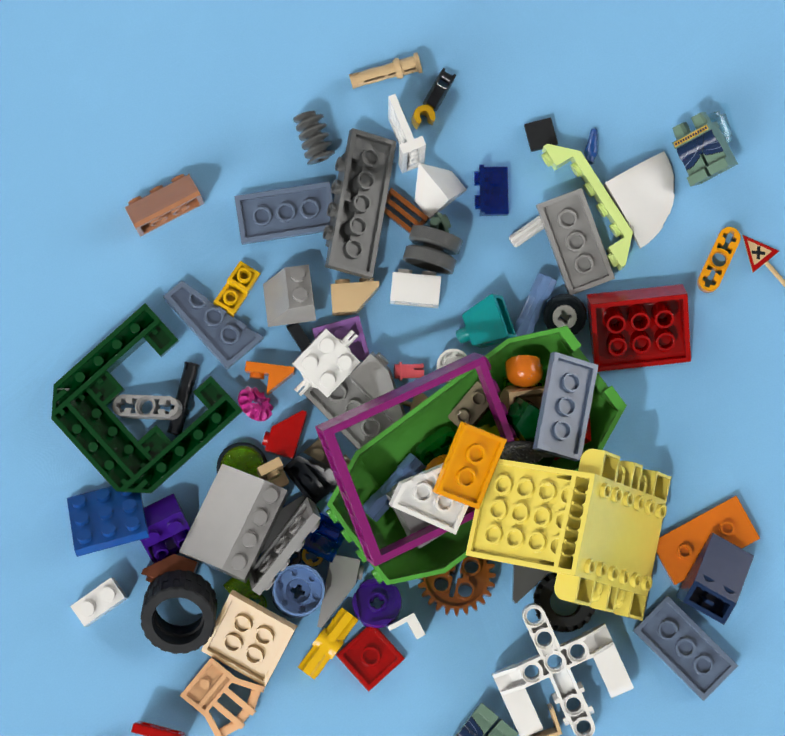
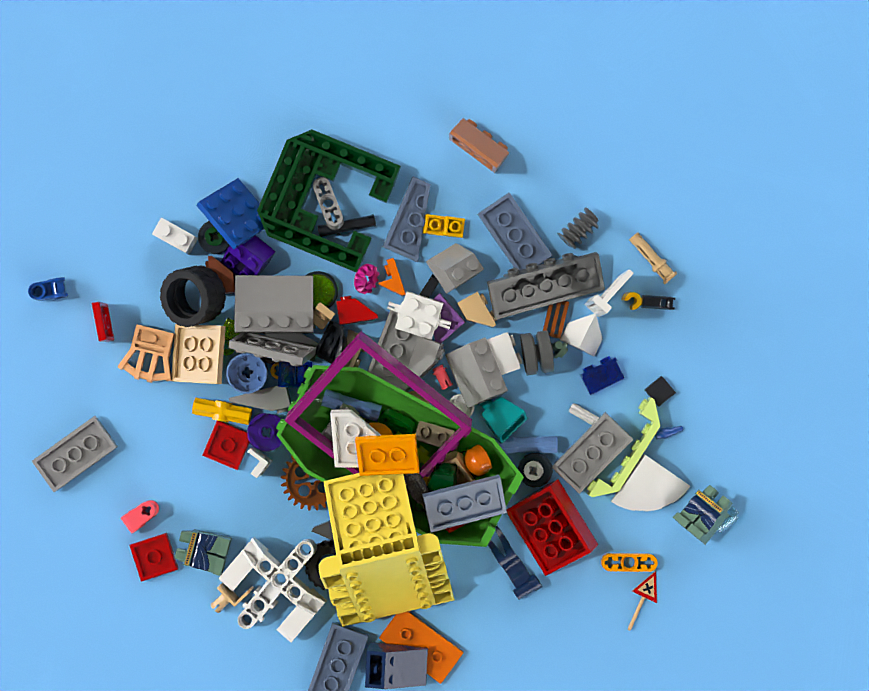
camera: 70 degrees right, 5 degrees up
none -> black wheel [198,221,230,254]
none -> light grey slope [445,337,508,408]
none -> dark blue flag [488,526,542,600]

